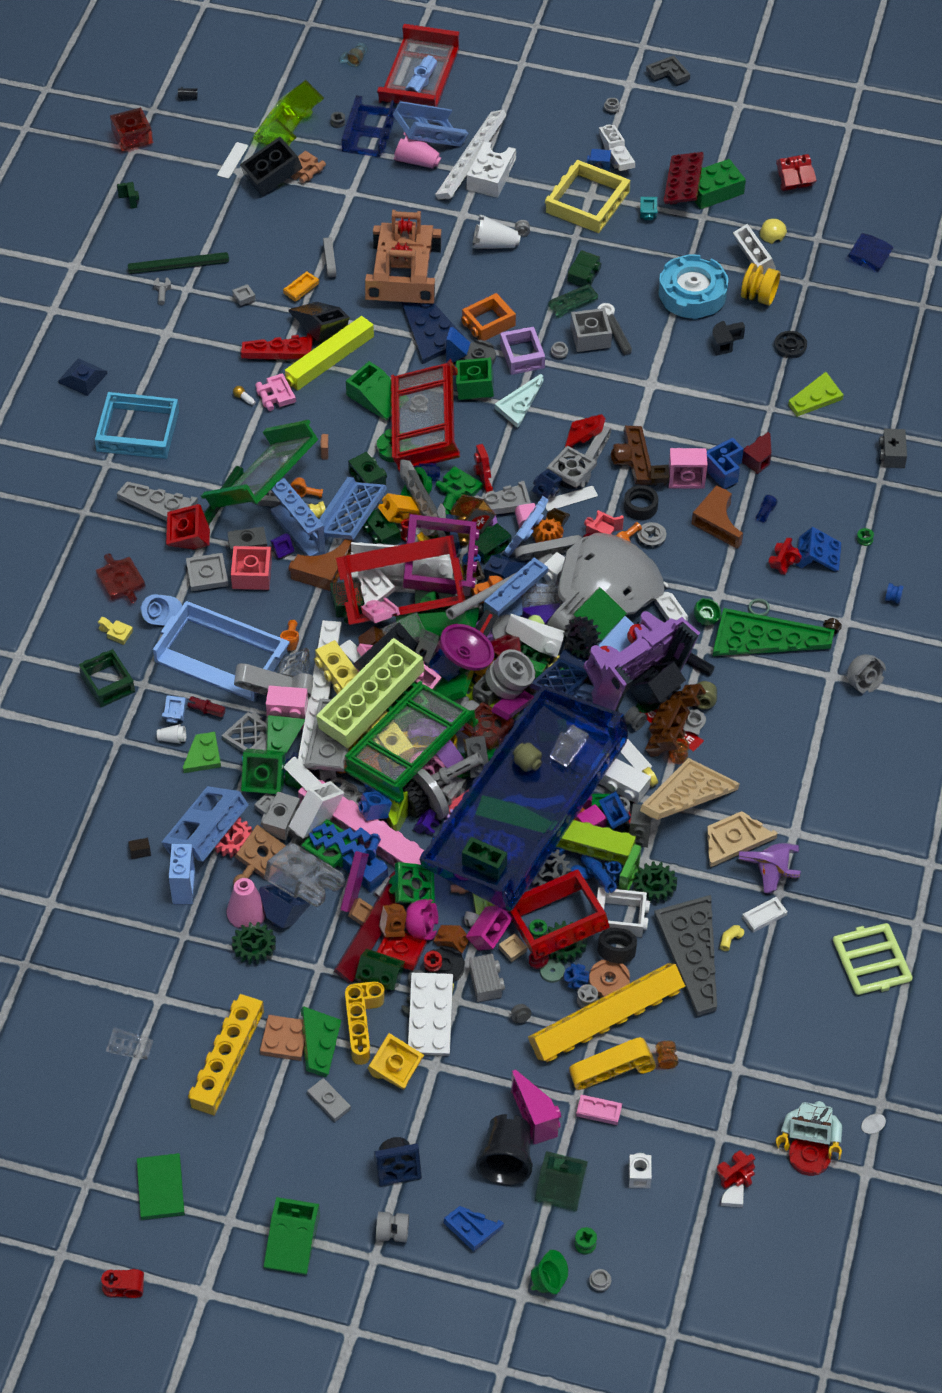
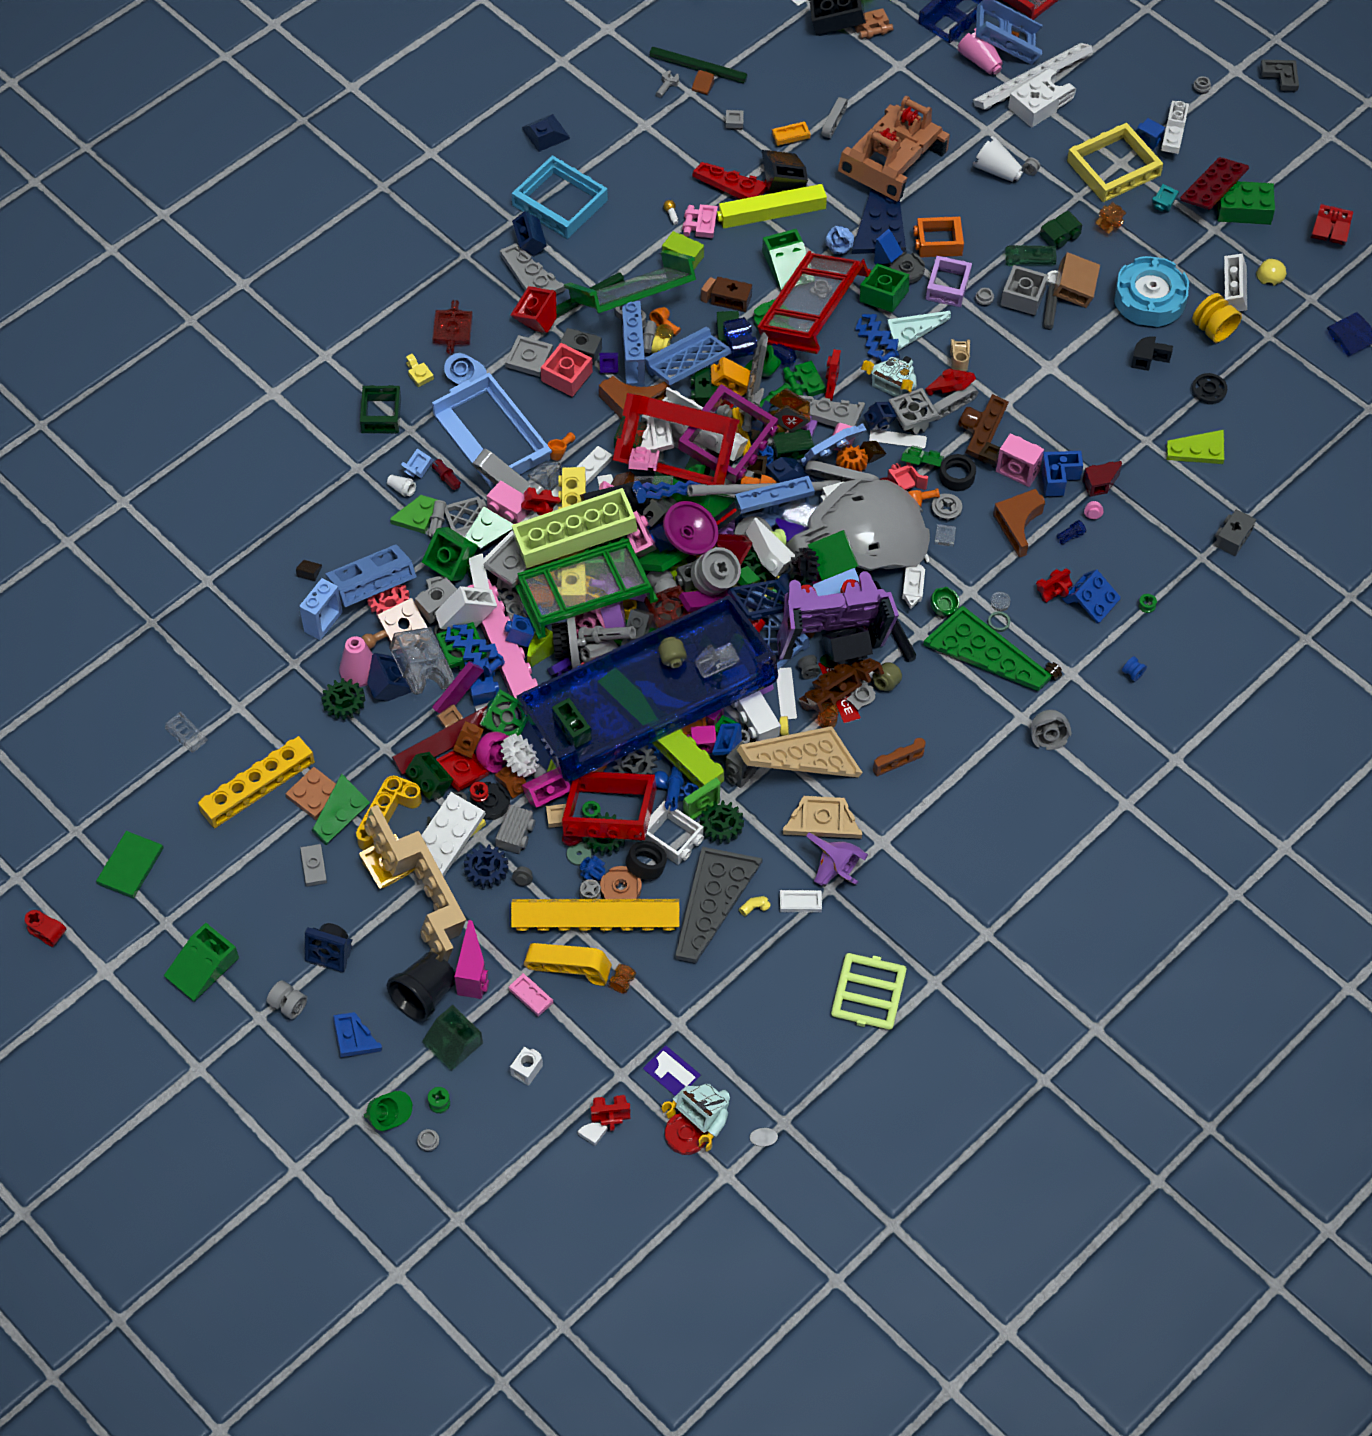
camera: 30 degrees right, 5 degrees up
none -> tan bracket [365,805,466,962]
none -> light grey axle [429,500,446,537]
none -> dark blue gear [464,844,509,888]
none -> white gear [501,734,539,777]
none -> dark blue brick [512,211,547,256]
none -> red hips [521,487,561,515]
none -> blue piece [632,480,700,503]
none -> sticker [643,1045,701,1096]
none -> clear yellow plate [656,324,674,340]
none -> lime brick [662,231,704,269]
none -> dark orange slope [692,70,714,95]
none -> reddish brown brick [711,277,752,312]
none -> clear blue brick [723,317,757,359]
none -> light blue piece [825,226,854,254]
none -> blue piece [855,314,900,362]
none -> torso [861,356,917,397]
none -> dark orange plate [873,738,926,777]
none -> green plate [901,446,944,467]
none -> clear tile [935,524,956,547]
none -> tan piece [950,339,970,372]
none -> clear tile [990,592,1011,612]
none -> medium nougat brick [1053,252,1100,308]
none -> bright pink plate [1084,501,1104,519]
none -> clear orange brick [1095,202,1126,234]

